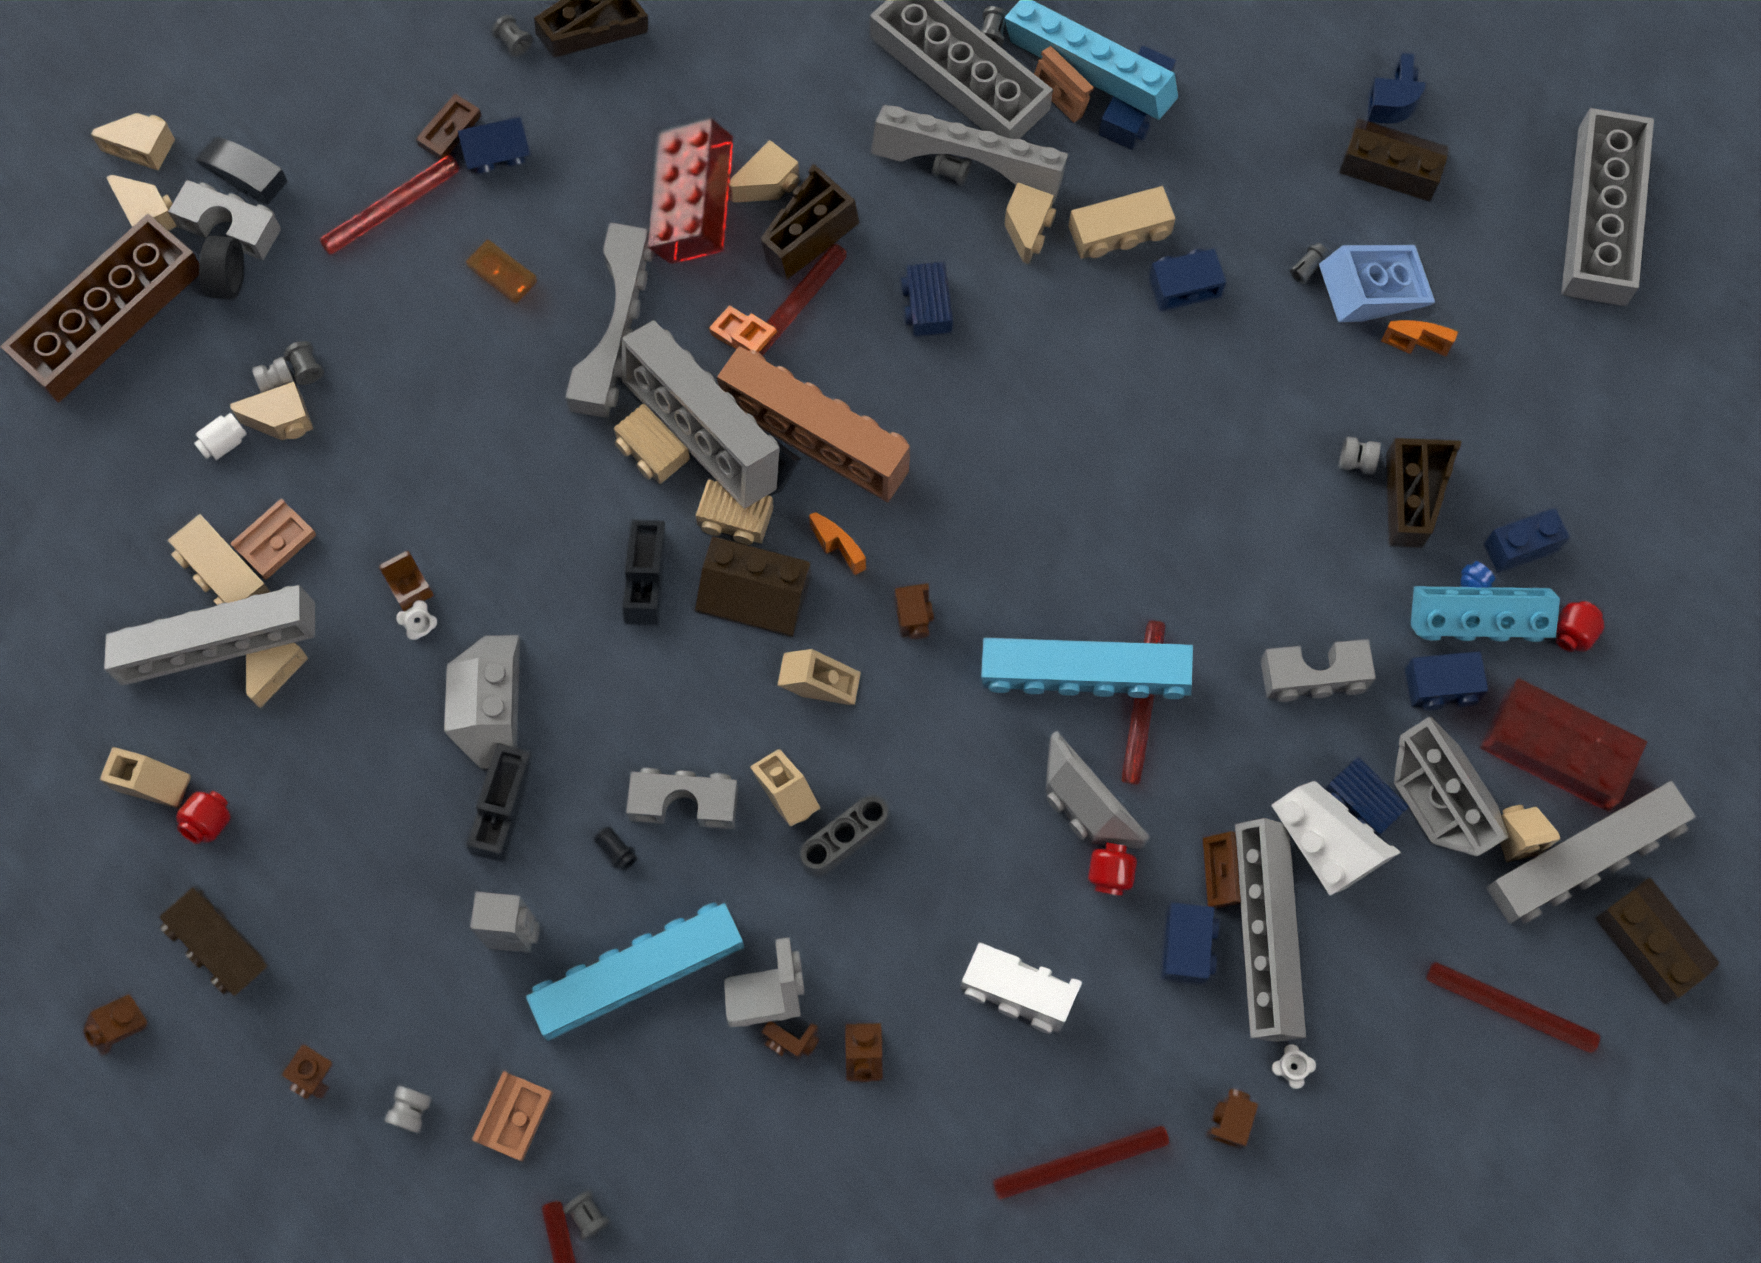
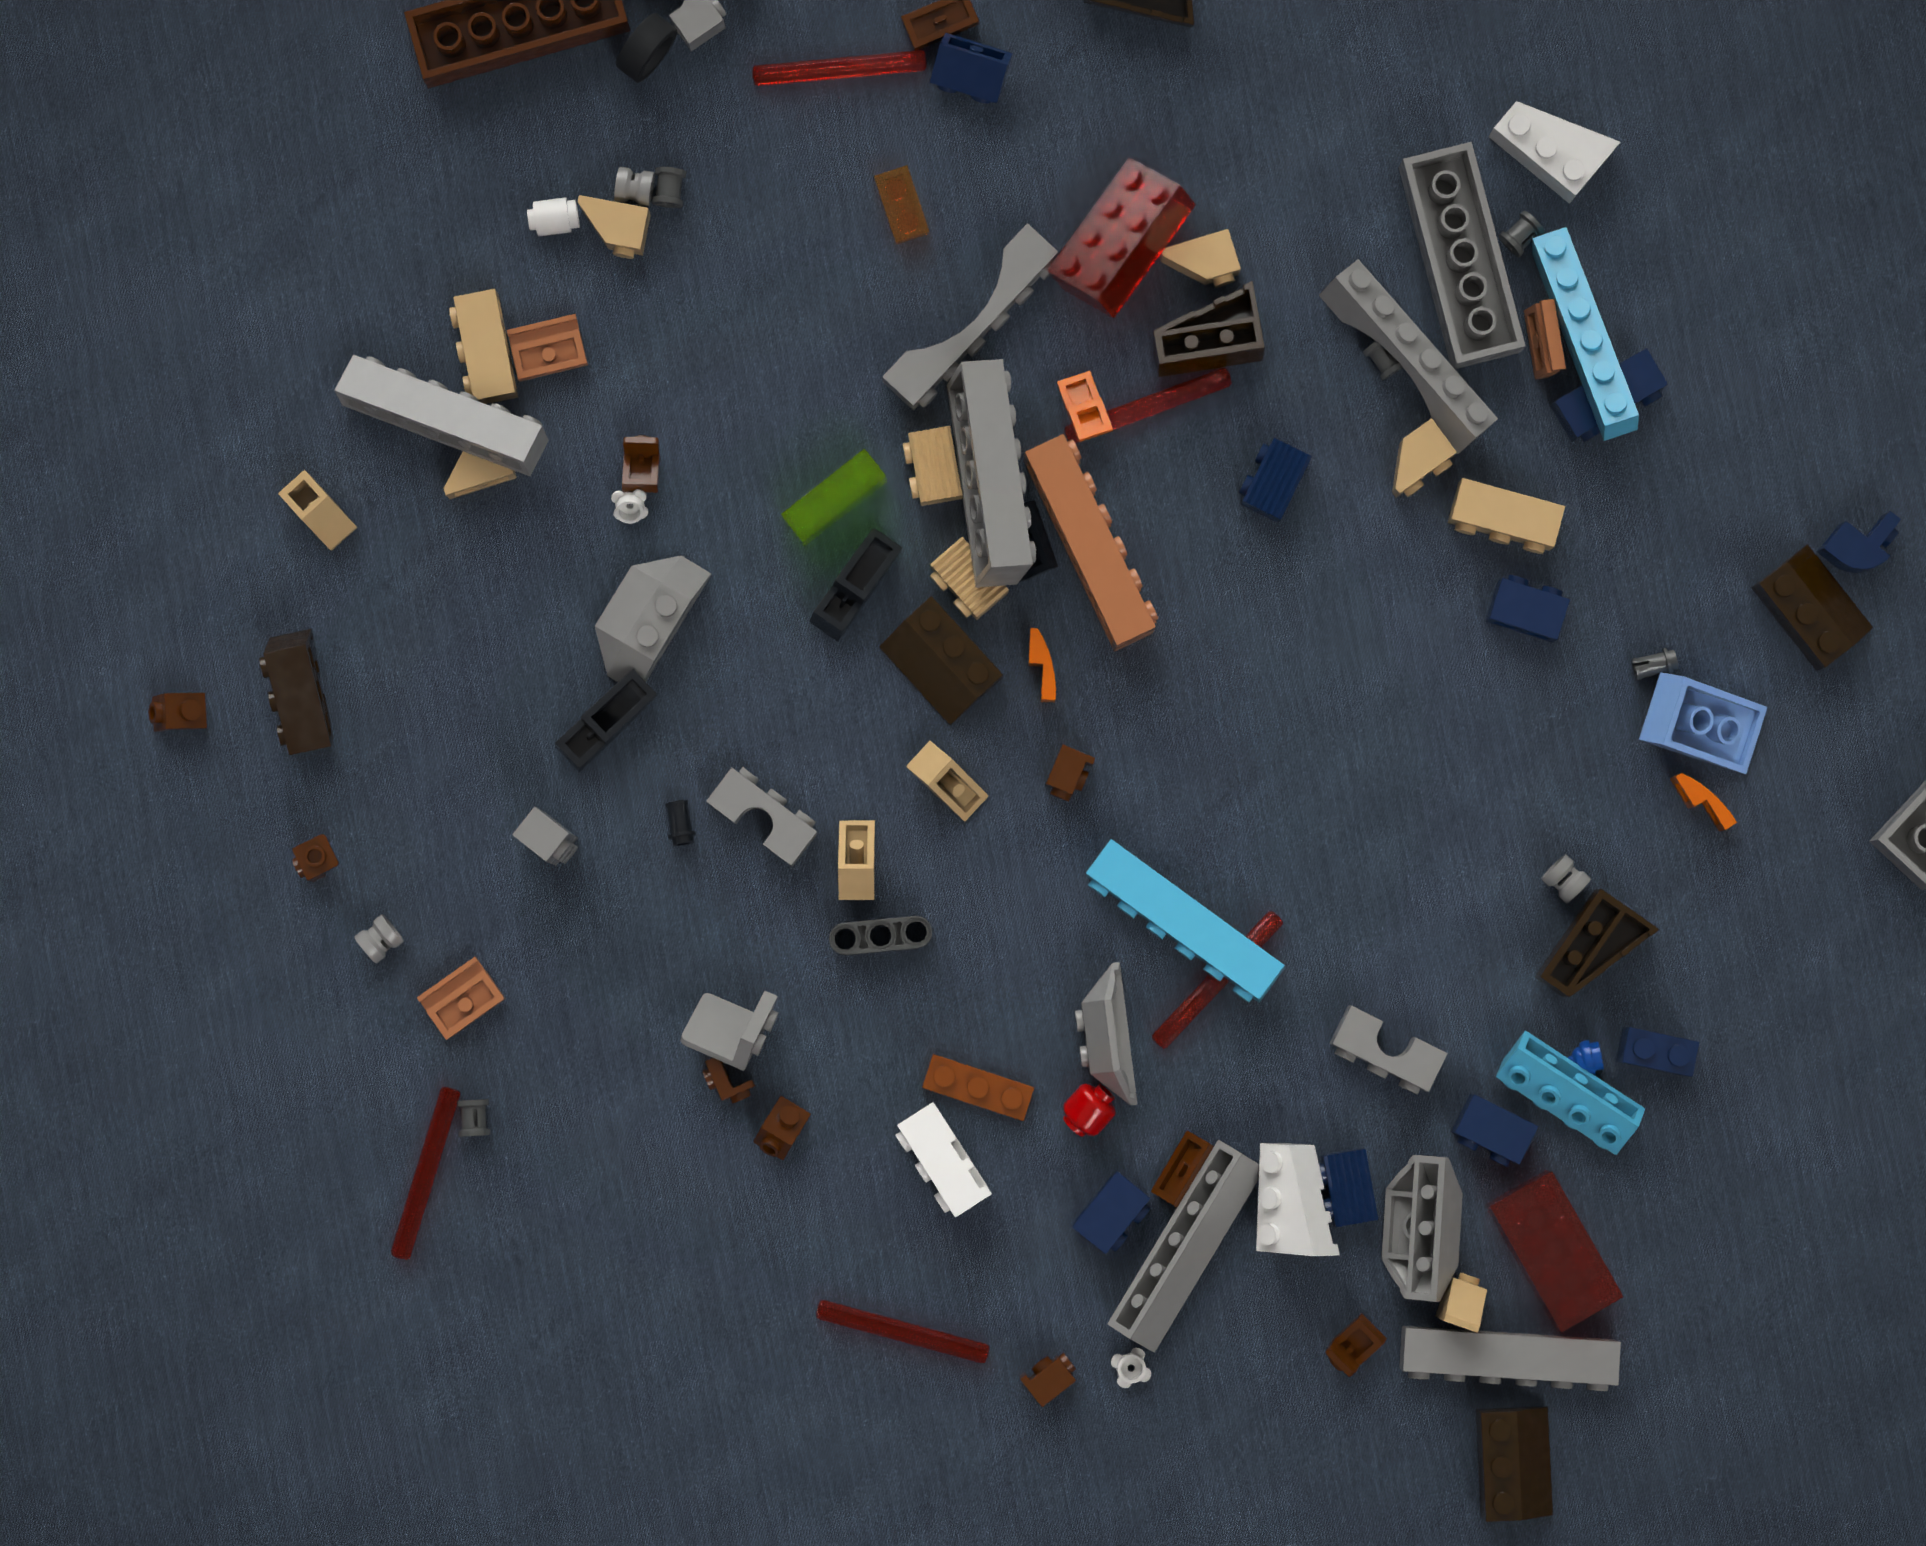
camera: 30 degrees right, 15 degrees up
red head [176,791,231,844] -> none
medium azure brick [526,902,745,1041] -> none
clear red axle [1426,962,1601,1053] -> none
red head [1556,601,1605,652] -> none
none -> clear neon green brick [781,448,887,547]
none -> dark orange plate [922,1054,1035,1121]
none -> reddish brown bracket [1325,1313,1387,1377]

